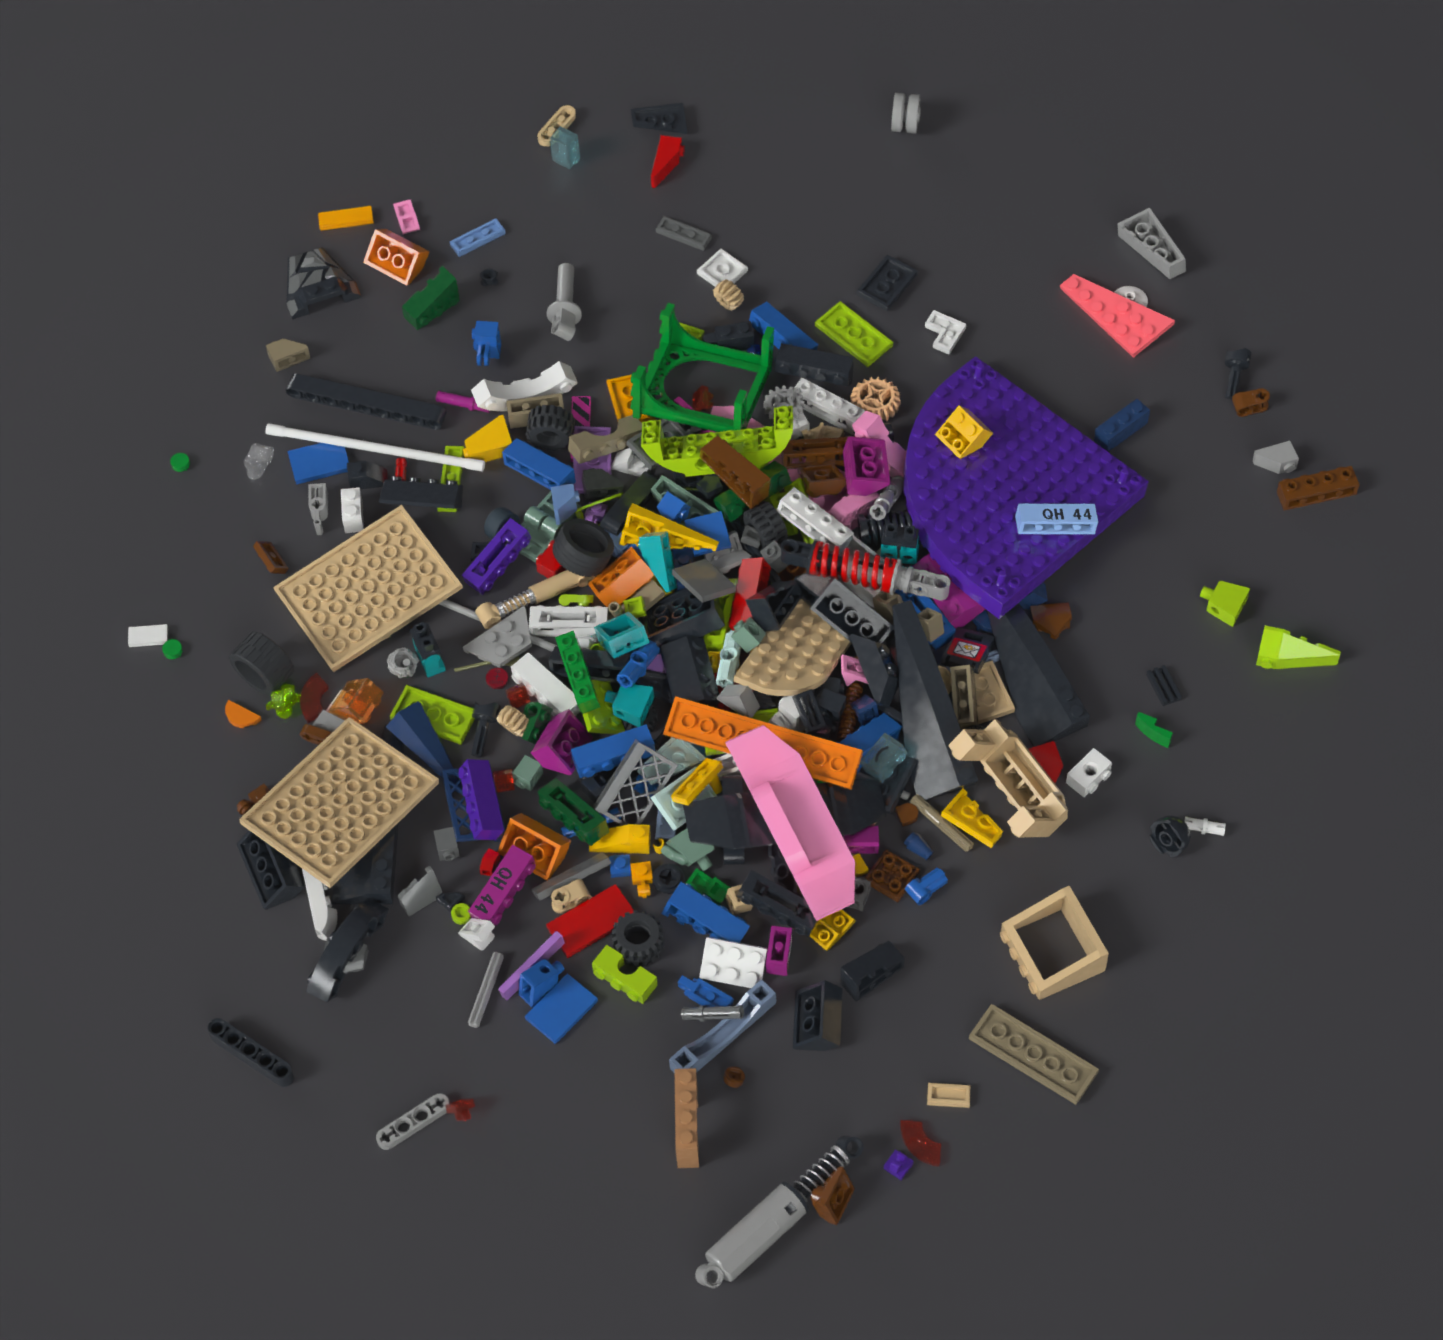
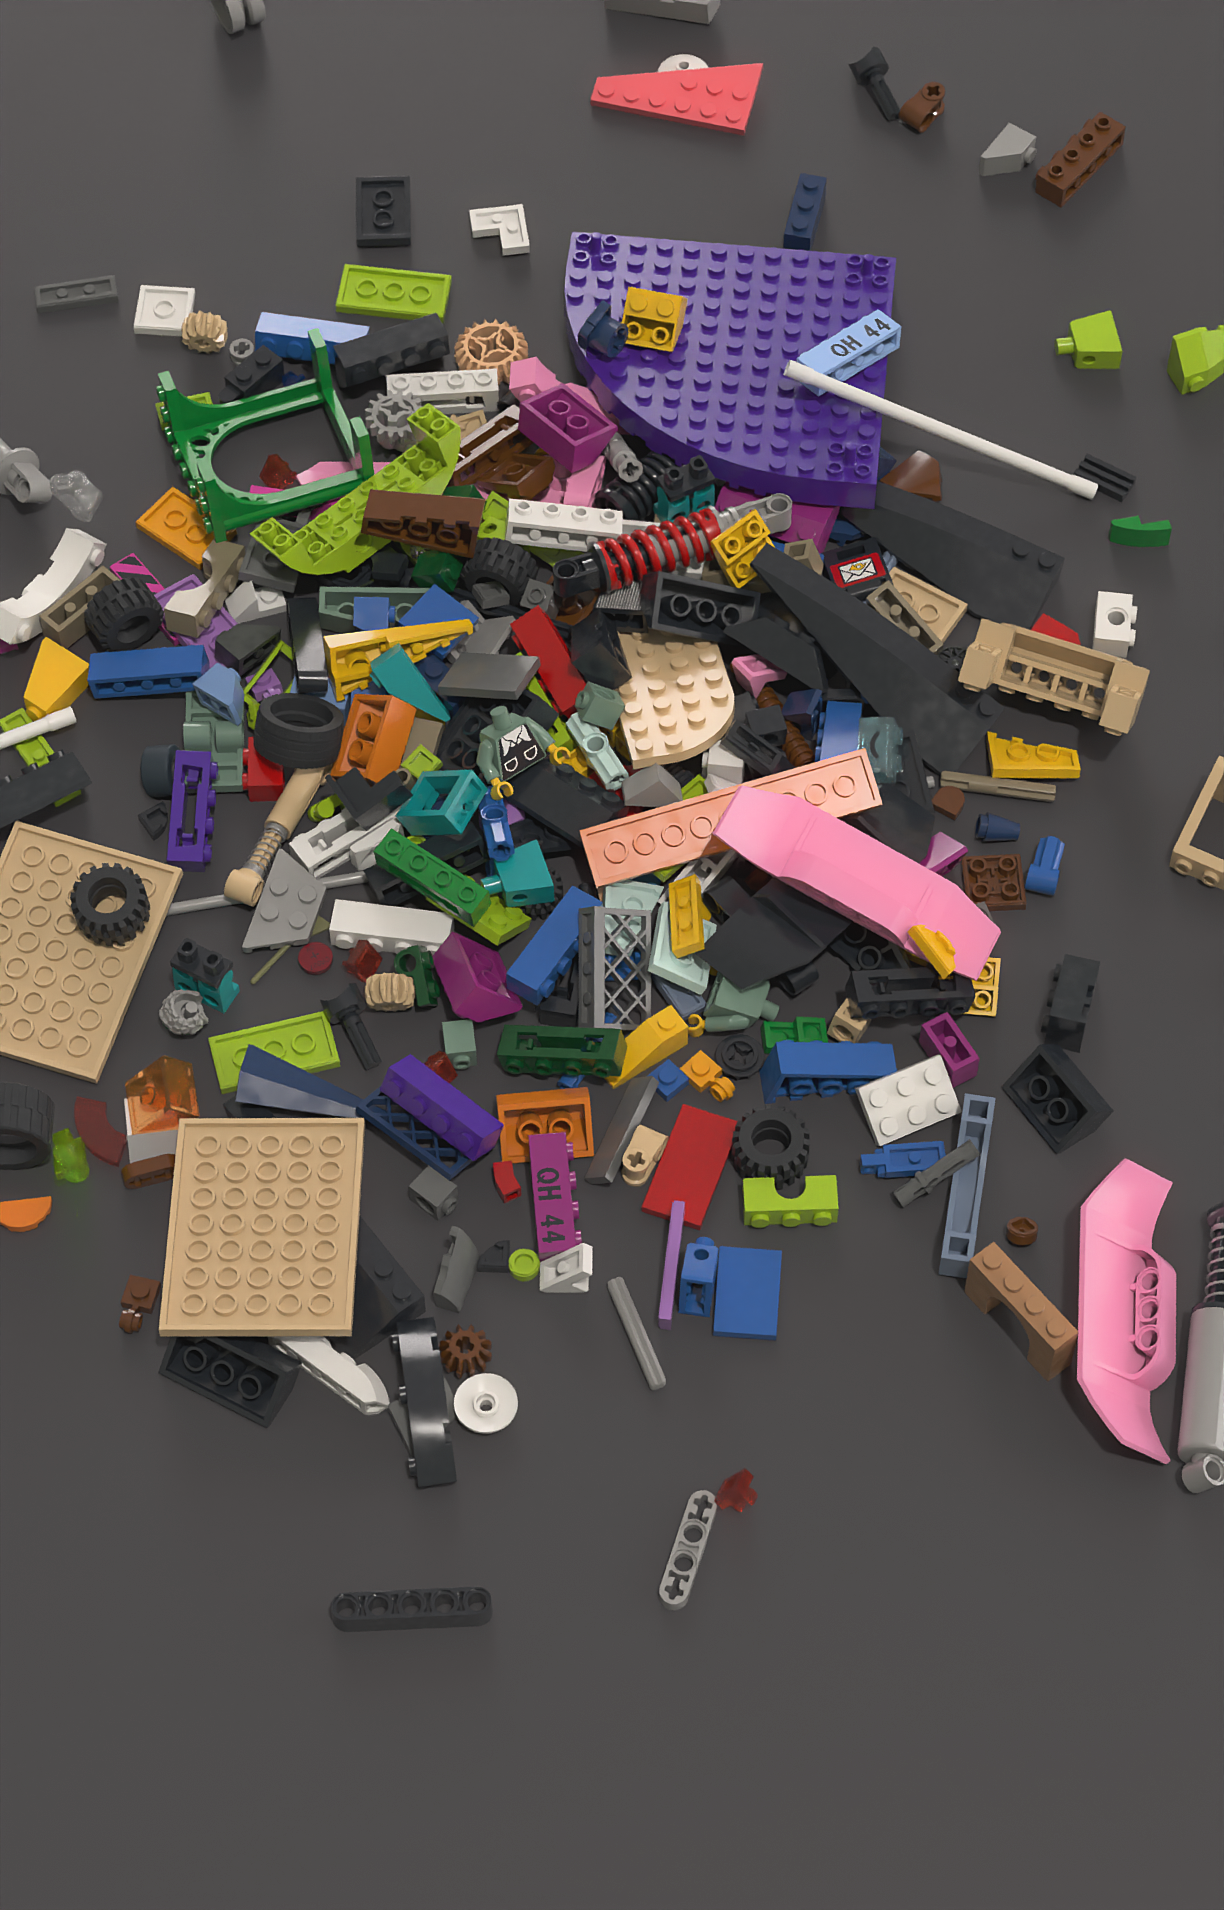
camera: 40 degrees left, 0 degrees up
none -> clear piece [50,470,104,522]
none -> black tyre [70,863,150,946]
none -> light grey bush [229,338,254,366]
none -> black panel [325,767,413,831]
none -> reddish brown gear [439,1324,492,1379]
none -> white dish [454,1373,518,1433]
none -> torso [476,706,571,801]
none -> dark blue piece [578,300,628,358]
none -> yellow slope [710,509,775,588]
none -> white piece [784,360,1098,500]
none -> yellow plate [908,924,956,979]
none -> bright pink piece [1077,1158,1176,1464]

